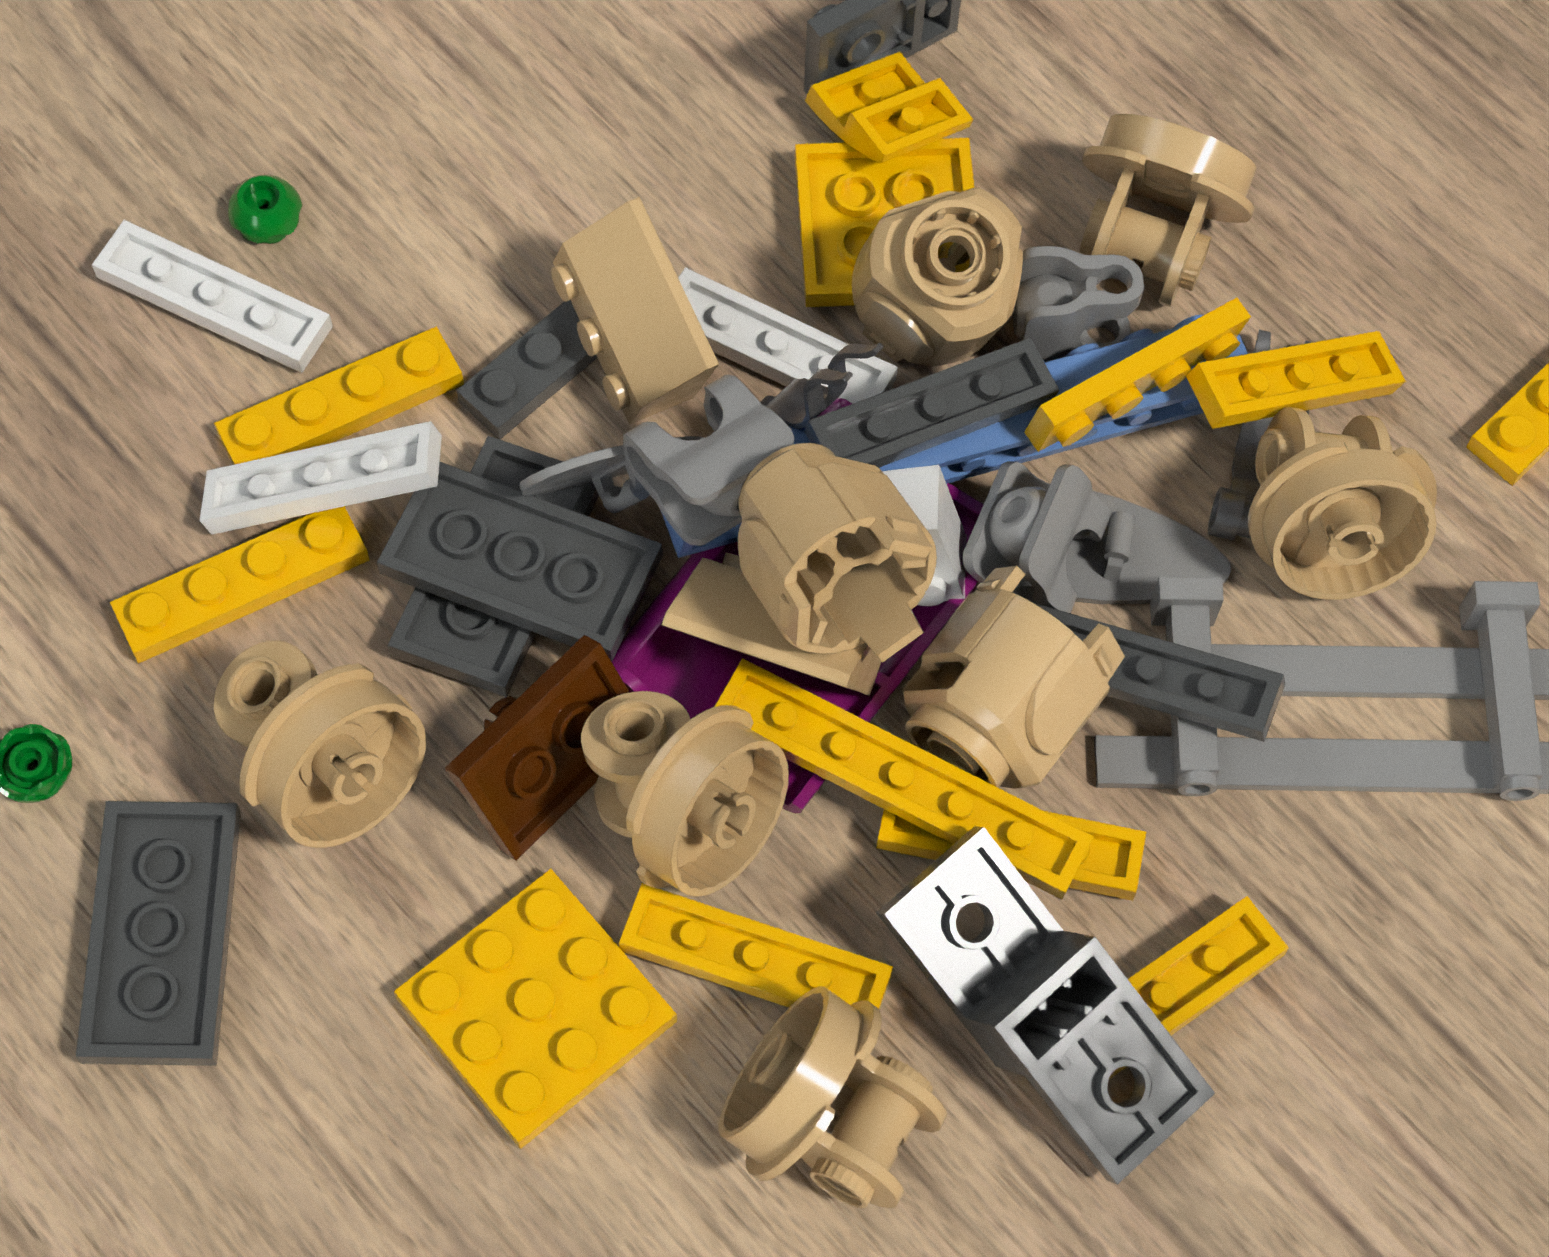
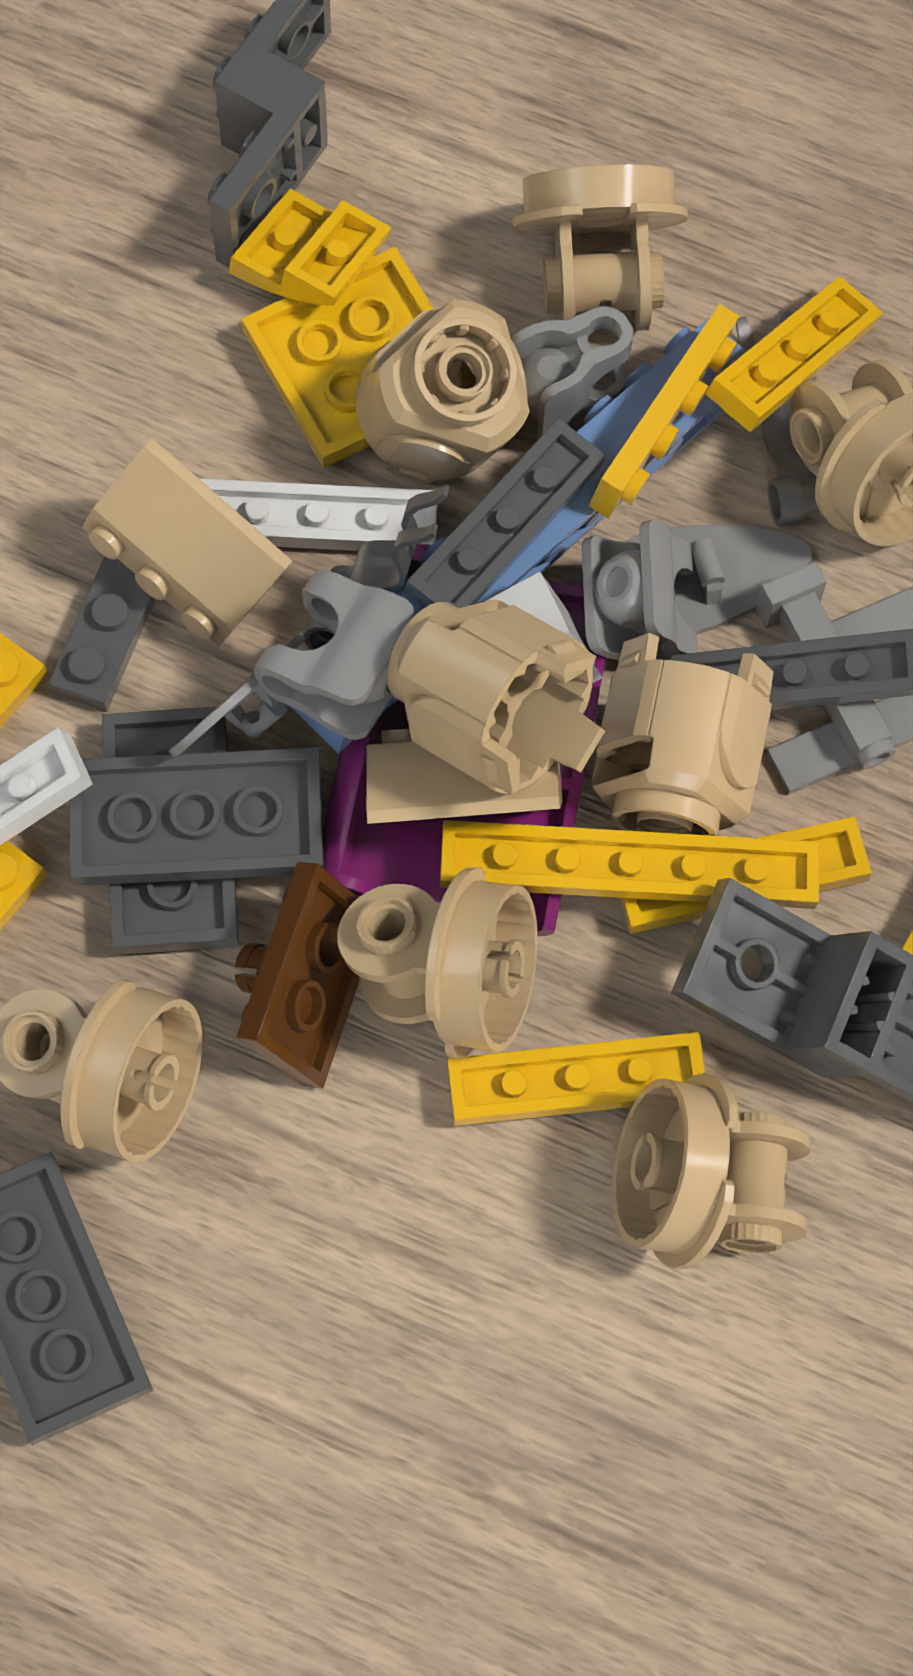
camera: 25 degrees left, 5 degrees up
yellow plate [394,869,677,1149] -> none

